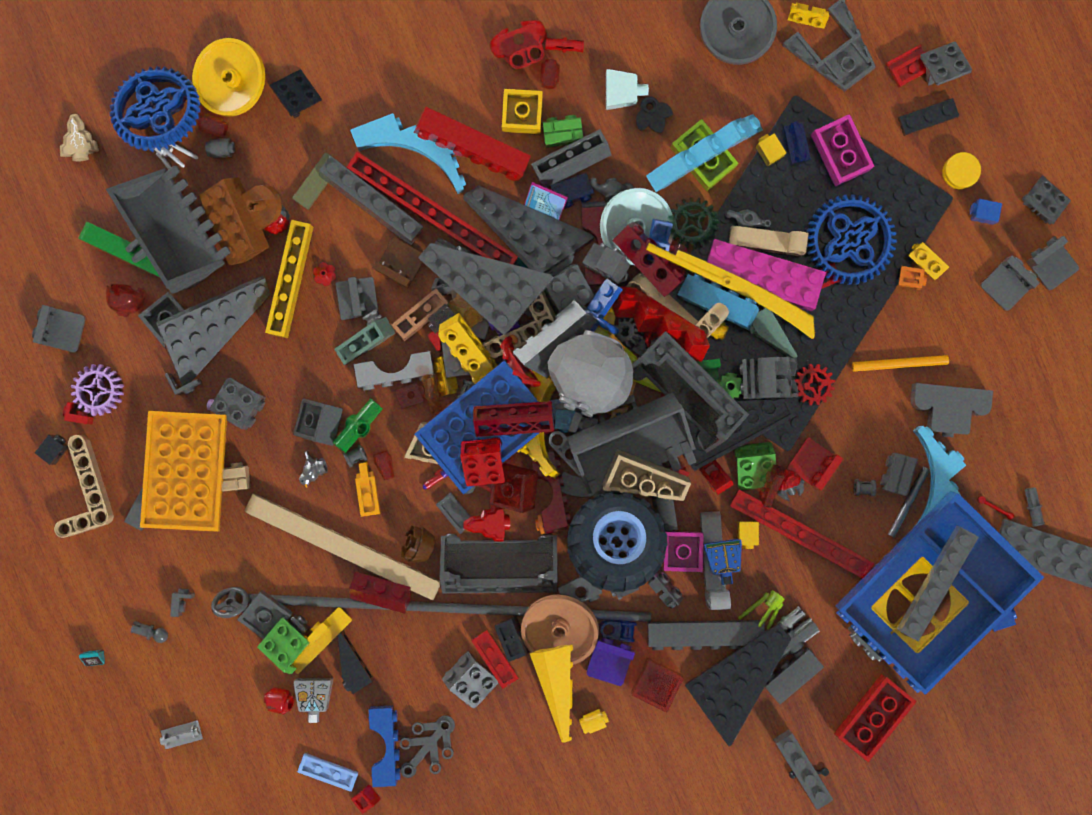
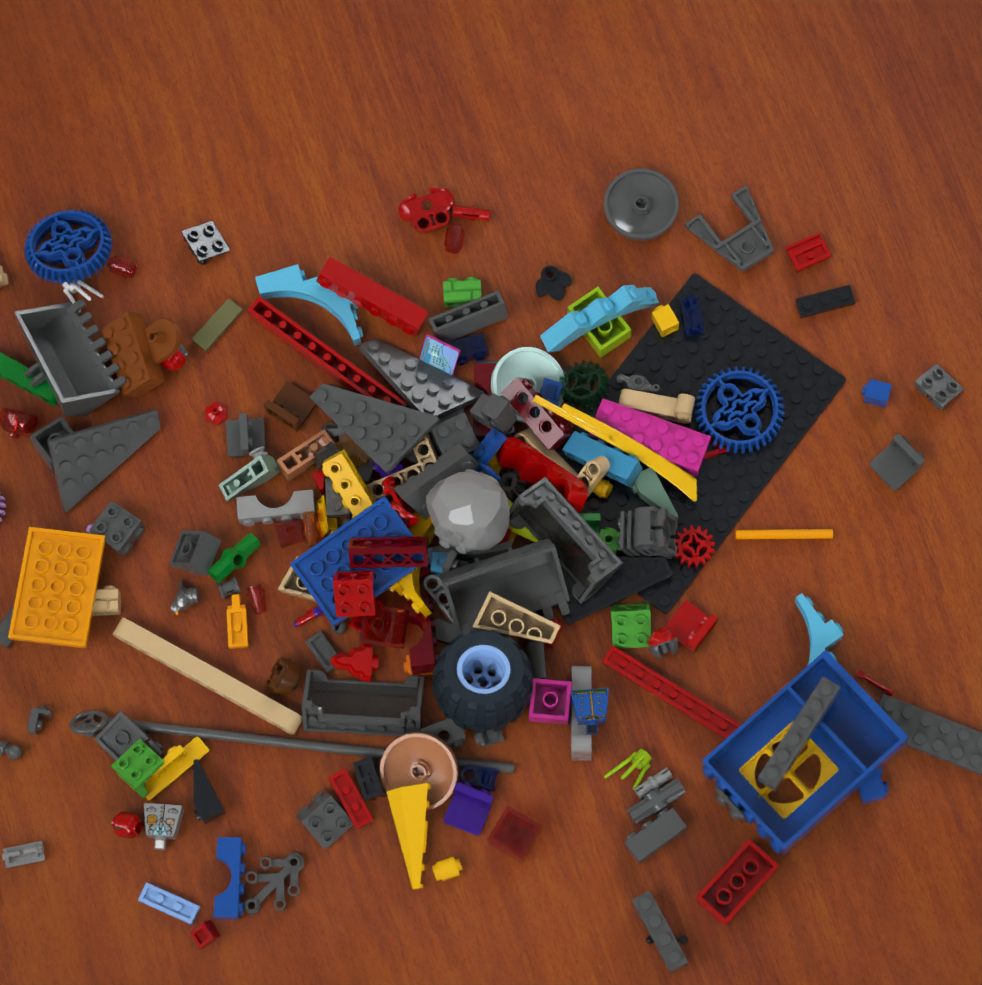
camera: 10 degrees right, 15 degrees down
dark grey bracket [165,373,202,395] -> none
yellow dish [192,38,265,116] -> none
dark grey brick [205,138,235,158] -> none
yellow brick [265,220,314,338] -> none
dark grey brick [319,156,423,246] -> none
dark red brick [349,572,411,614] -> none
yellow brick [502,89,543,134] -> none
dark grey piece [590,178,634,201] -> none
light aqua torso [606,69,649,110] -> none
dark grey brick [647,620,765,650] -> none
dark grey hinge [648,569,683,609] -> none
black wing [685,622,791,746] -> none
red slope [699,460,734,495] -> none
yellow brick [737,521,759,549] -> none
clear red plate [759,464,784,508] -> none
yellow hinge [788,2,829,29] -> none
dark pink brick [811,114,875,187] -> none
dark grey bush [853,479,876,497] -> none
dark grey brick [880,453,918,496] -> none
flat silver bar [888,467,930,538] -> none
orange bracket [898,266,927,290] -> none
yellow hinge [909,242,949,280] -> none
dark grey brick [910,383,993,437] -> none
dark grey bracket [921,42,972,85] -> none
yellow head [942,152,981,190] -> none
dark grey axle [1025,487,1045,526] -> none
dark grey bracket [1026,236,1079,290] -> none

